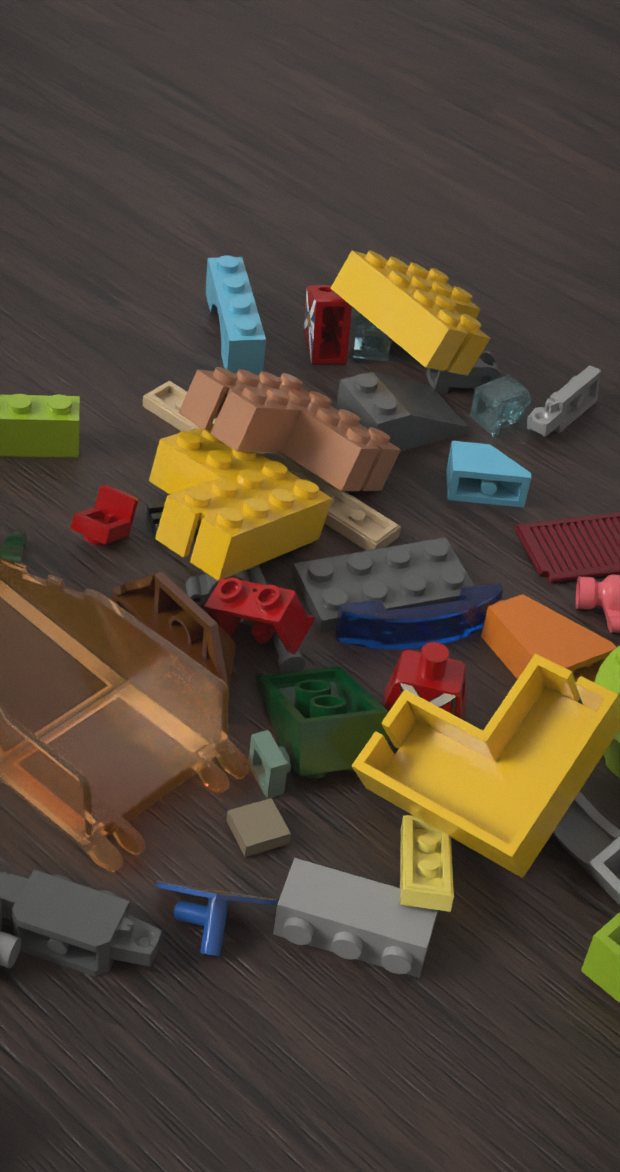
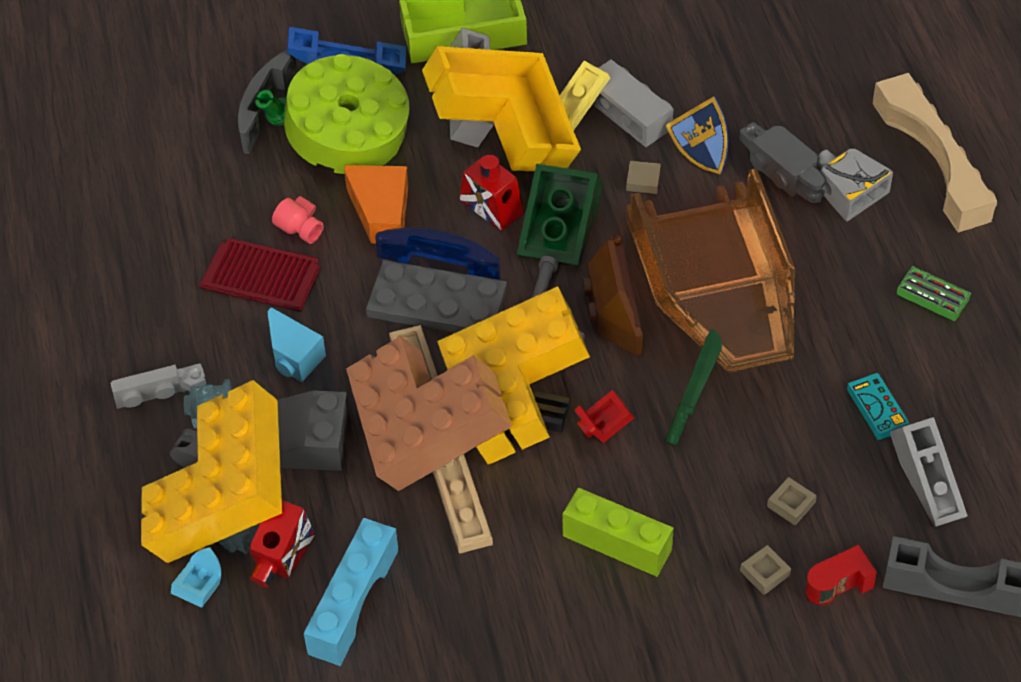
camera: 140 degrees left, 10 degrees up
red window [204,578,316,655] -> none
sand green plate [248,730,291,799] -> none

